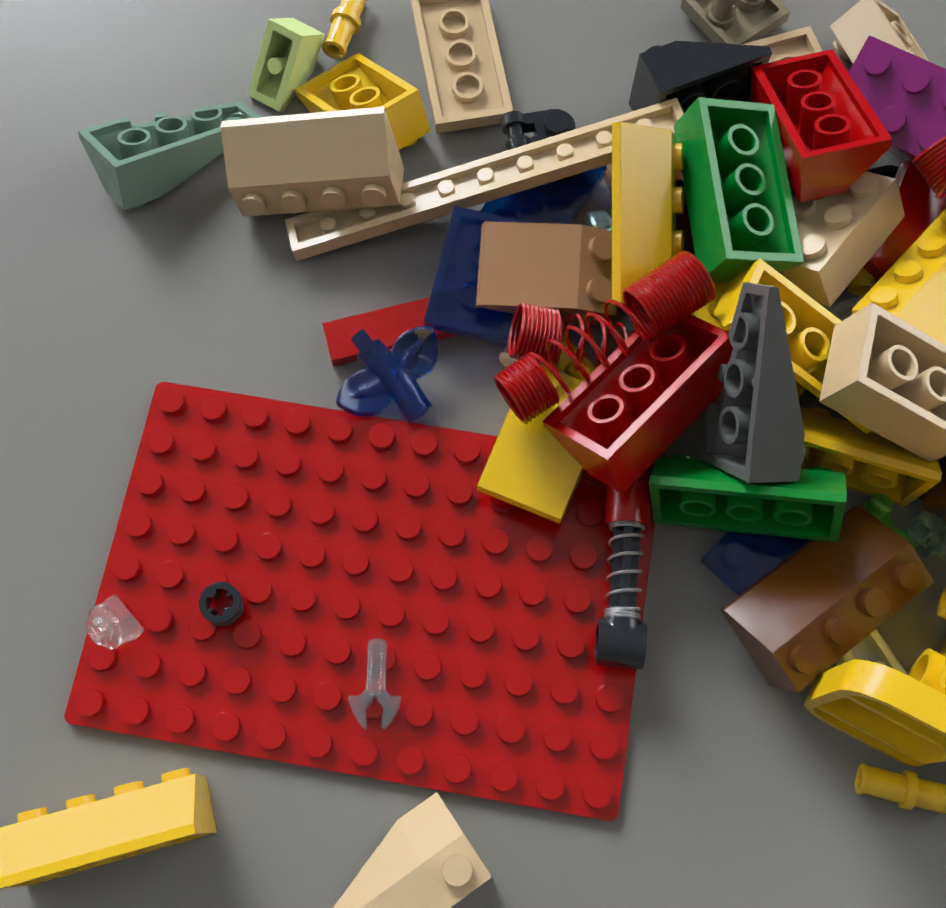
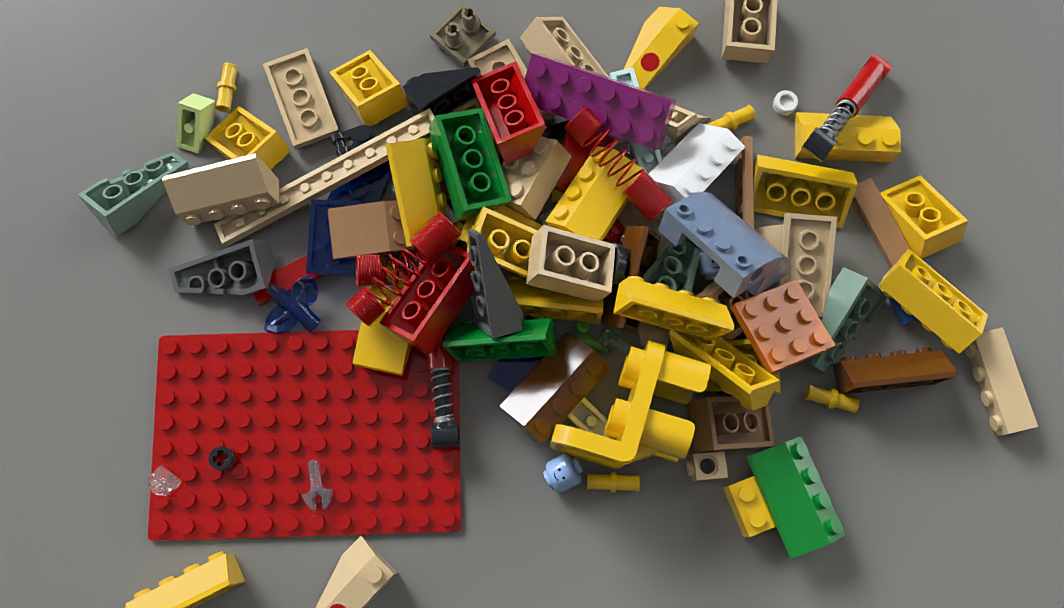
camera: 10 degrees left, 5 degrees up
none -> dark grey wedge [169,239,275,295]
none -> yellow slope [330,50,408,127]
none -> light blue head [543,453,584,492]

